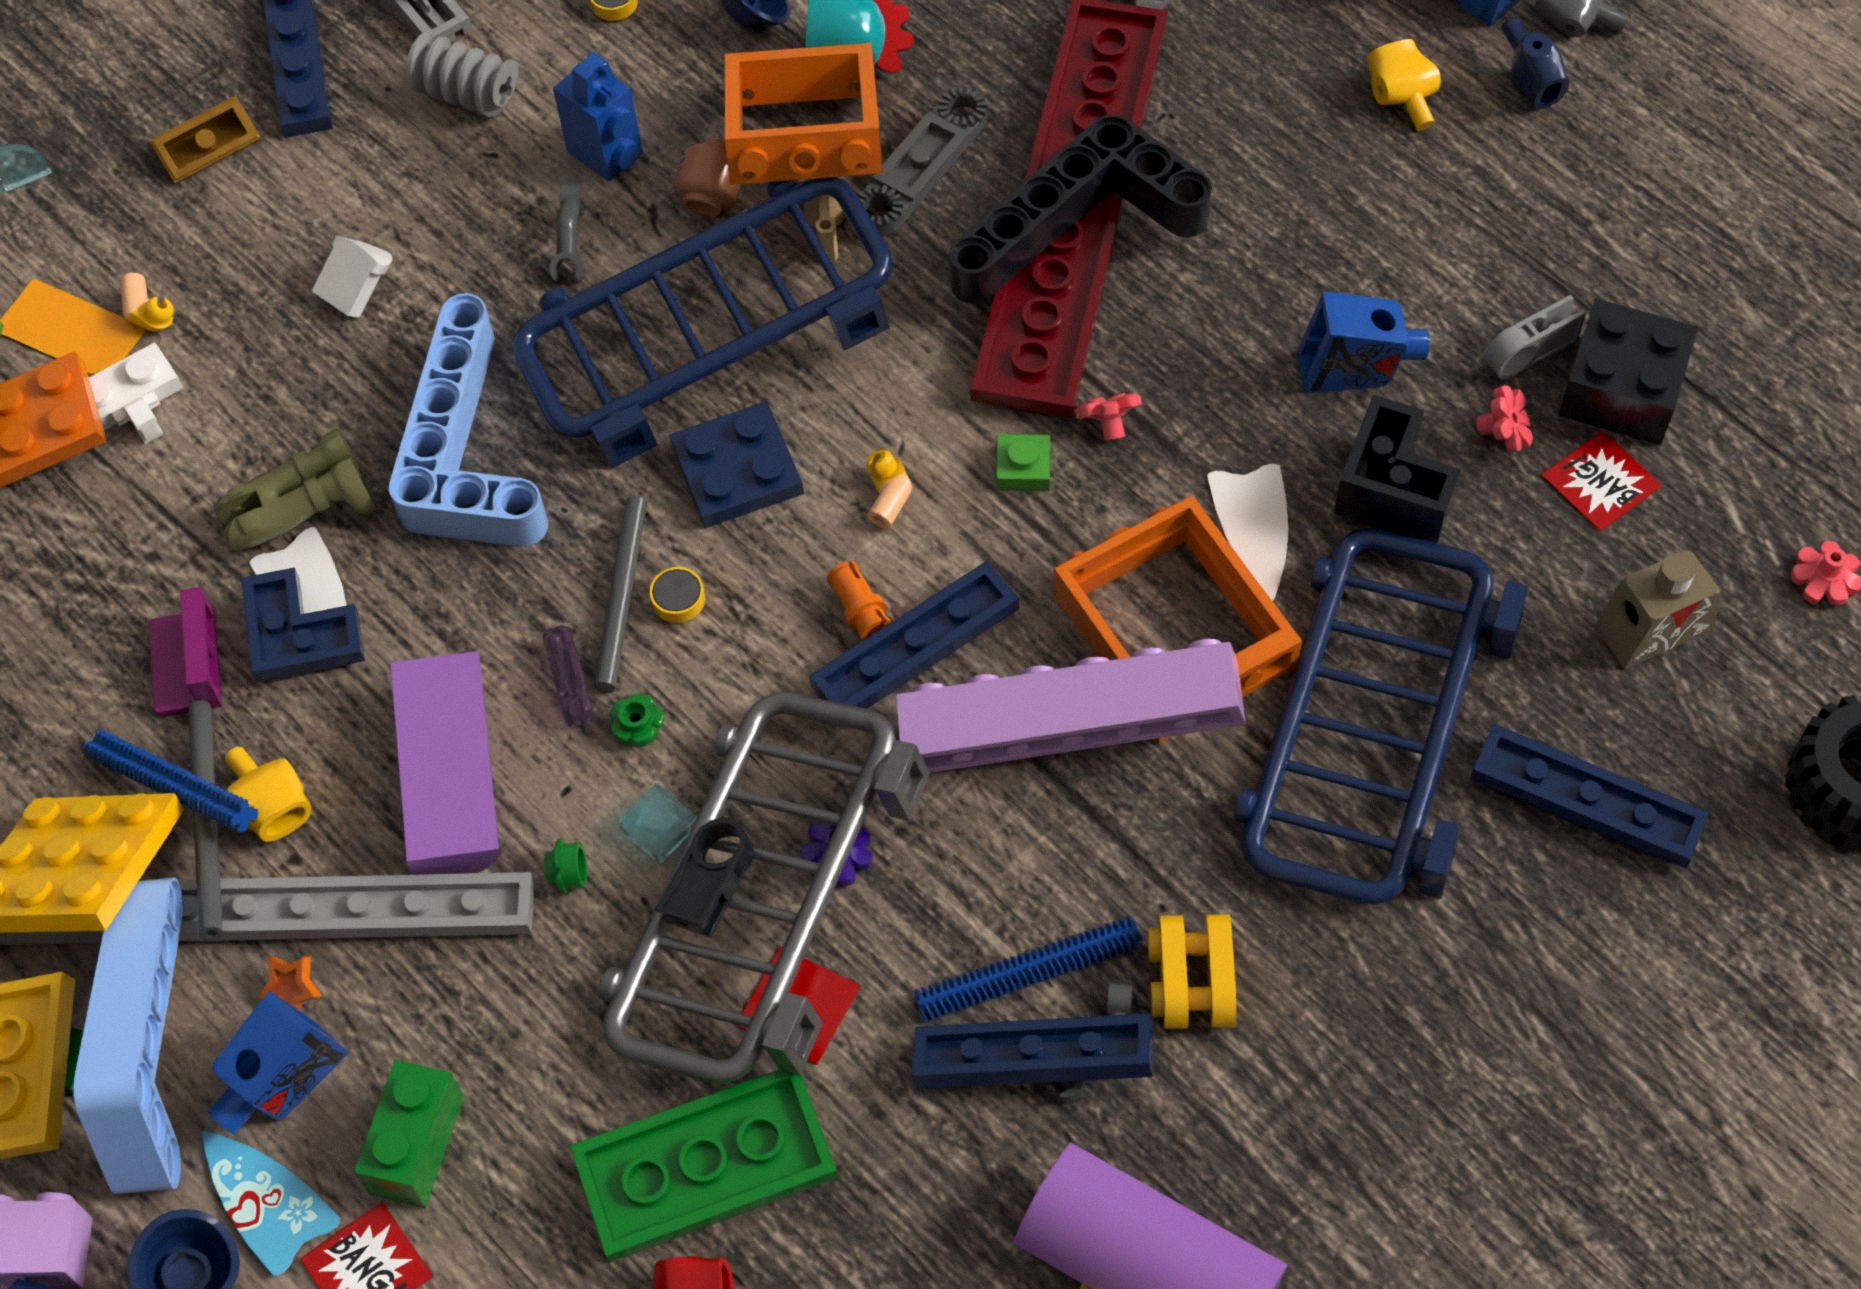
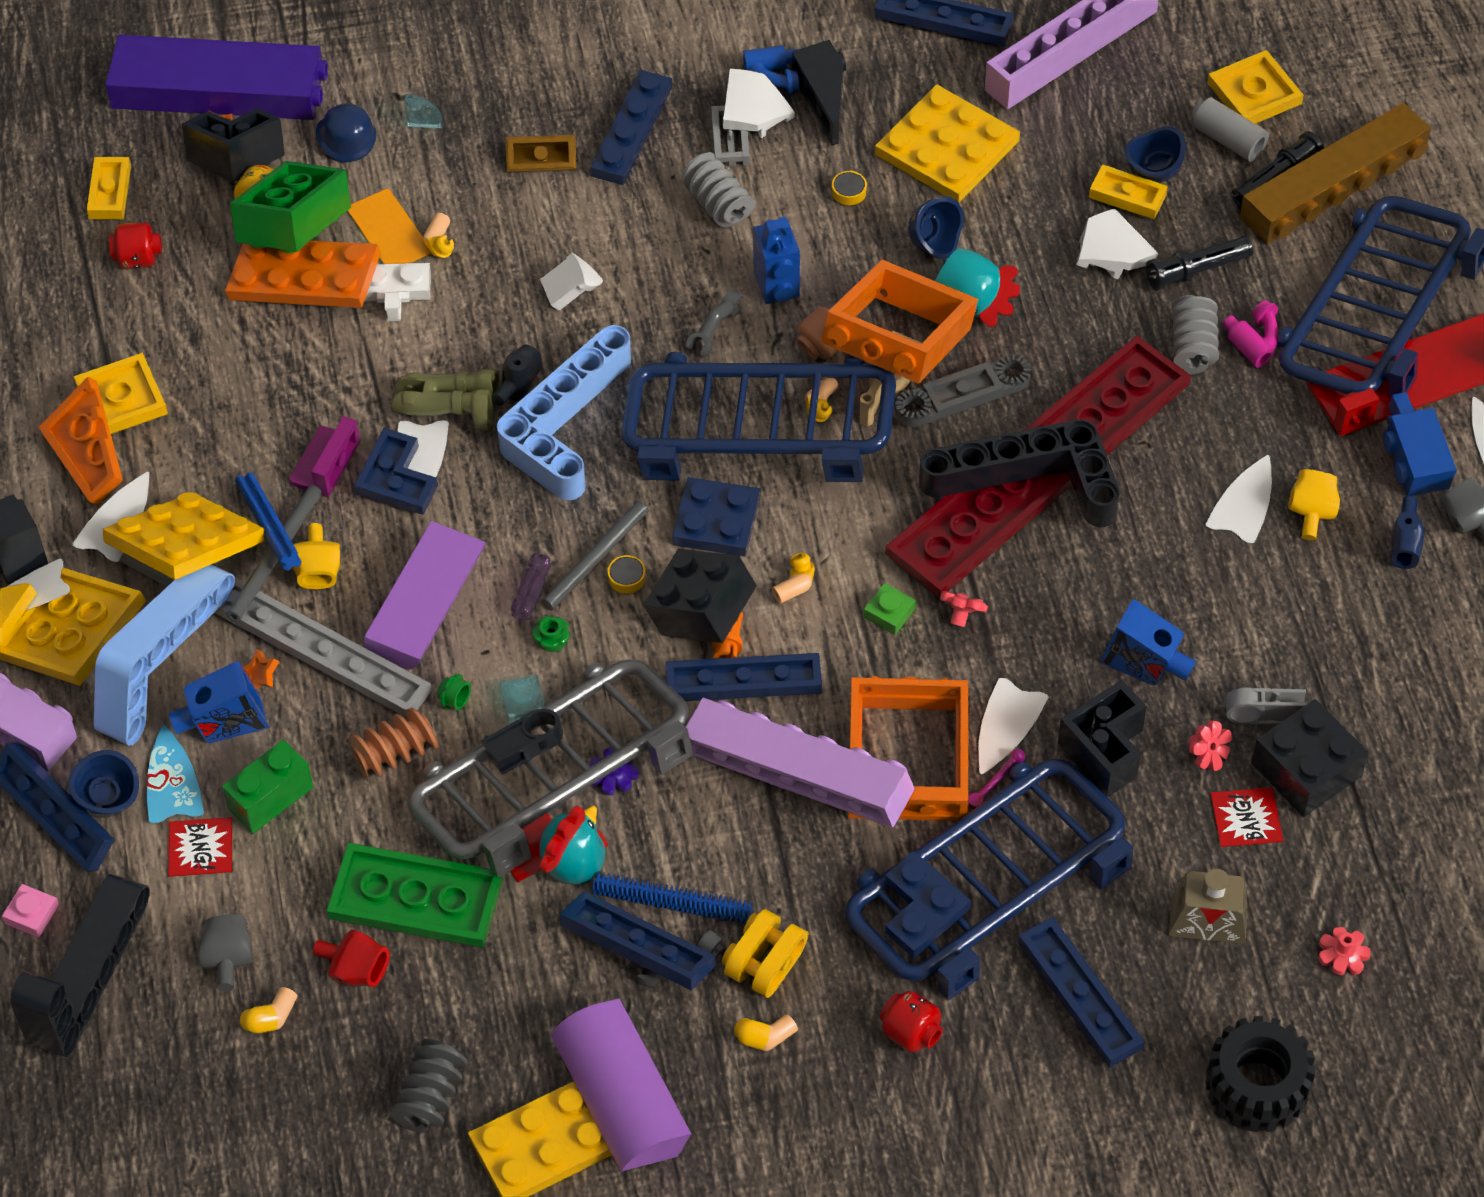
camera: 30 degrees right, 5 degrees down
none -> nougat piece [350,707,439,782]
none -> black piece [491,344,541,406]
none -> teal piece [539,806,608,885]
none -> black brick [643,549,757,643]
none -> arm [734,1014,798,1051]
none -> arm [804,378,839,422]
none -> red head [880,991,943,1053]
none -> dark blue plate [885,850,971,958]
none -> magenta hinge [968,748,1025,809]
none -> white sticker [1206,455,1272,543]

